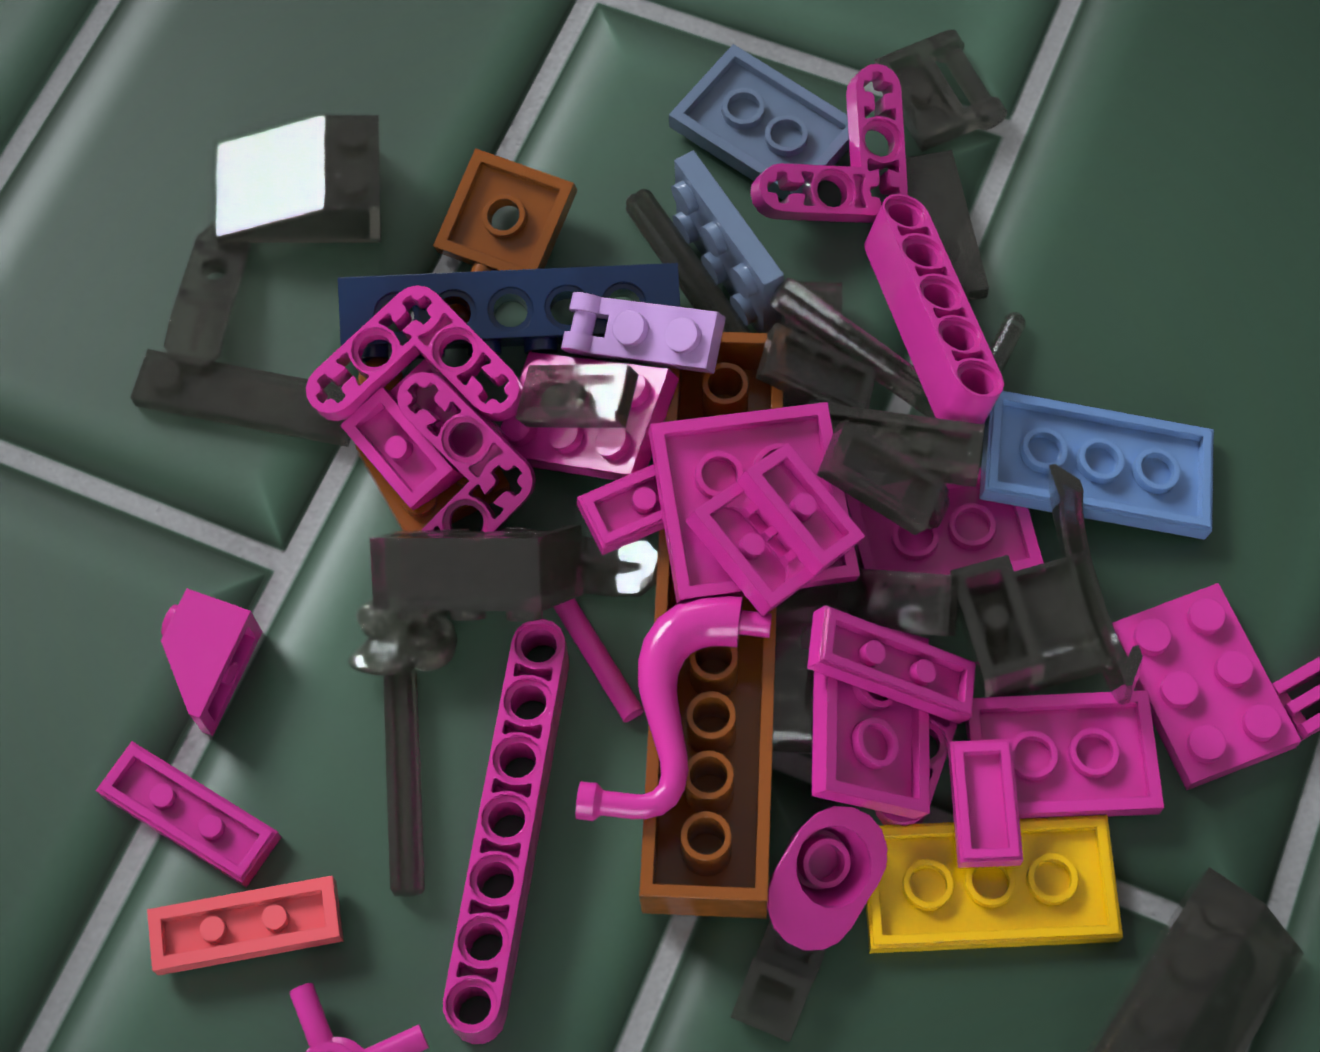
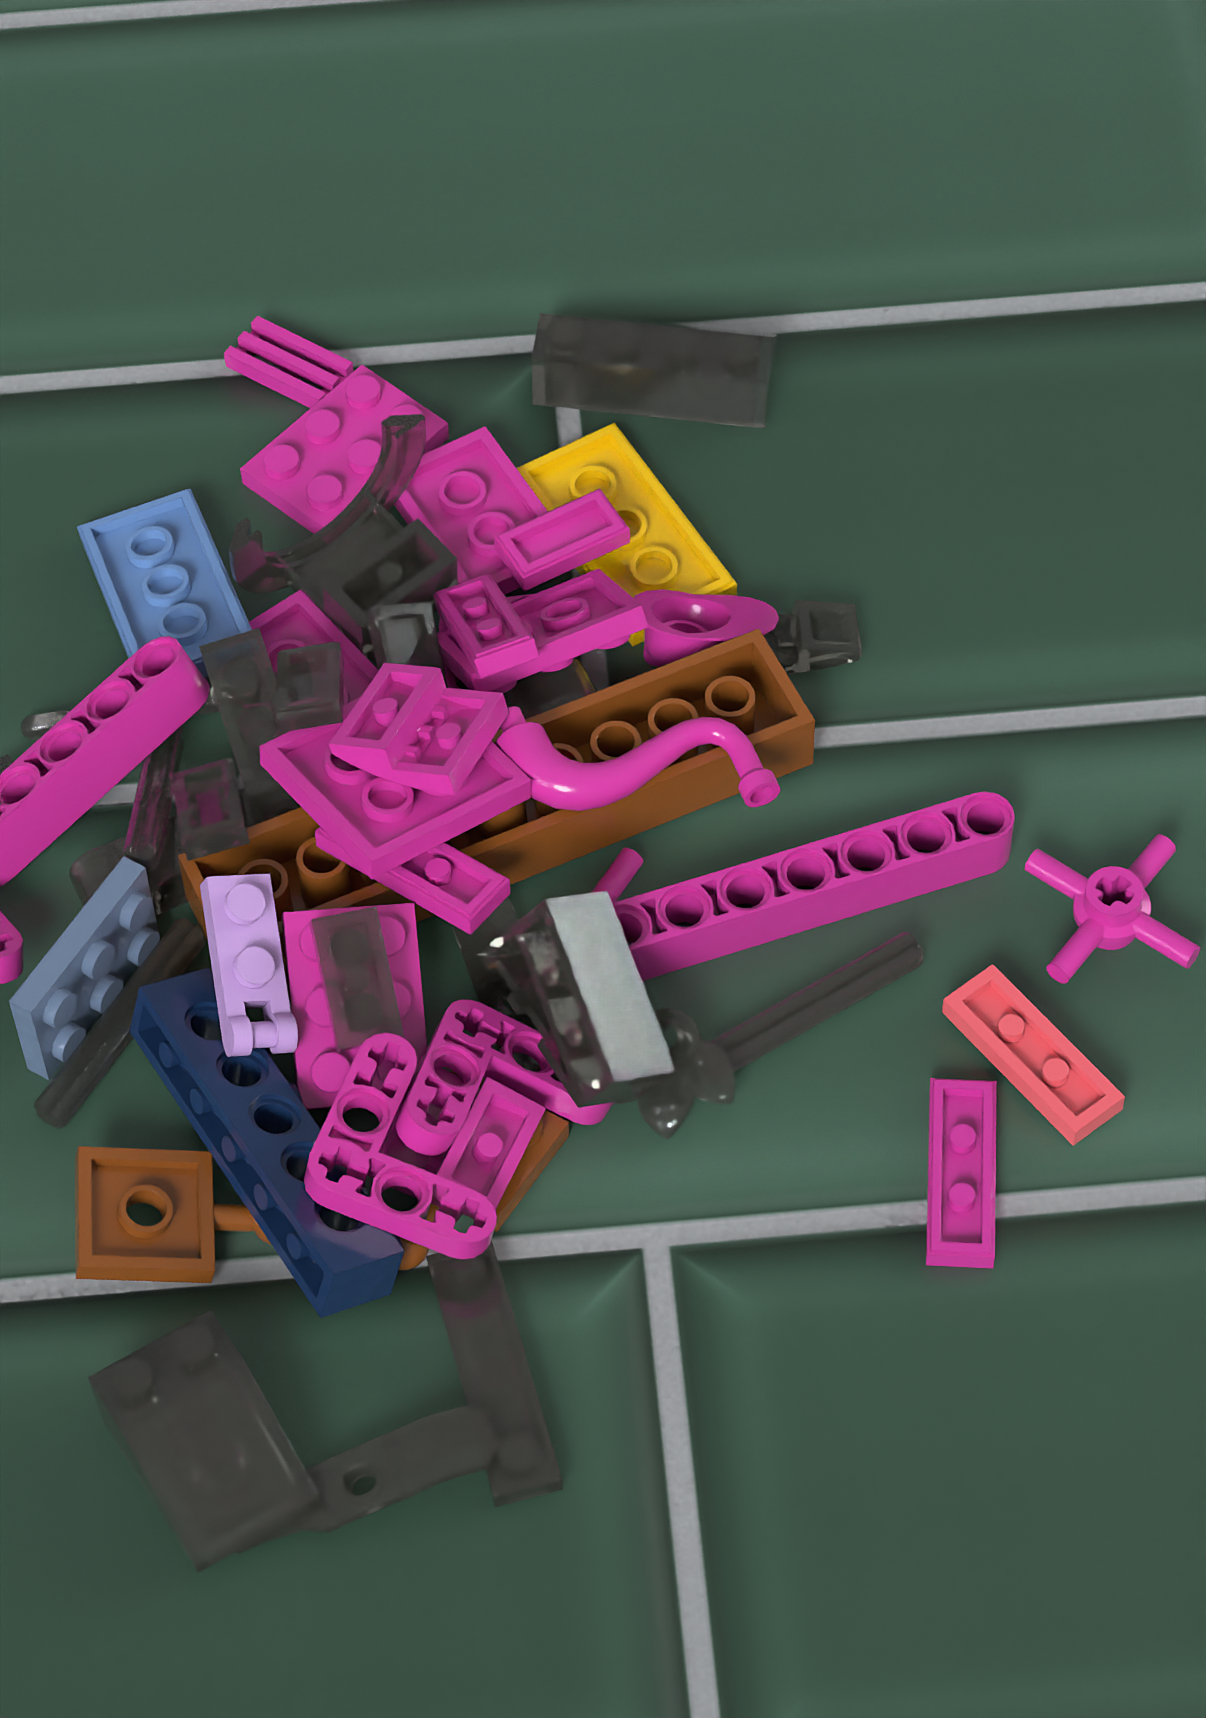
camera: 120 degrees left, 10 degrees down
dark pink slope [161,588,263,736] -> none

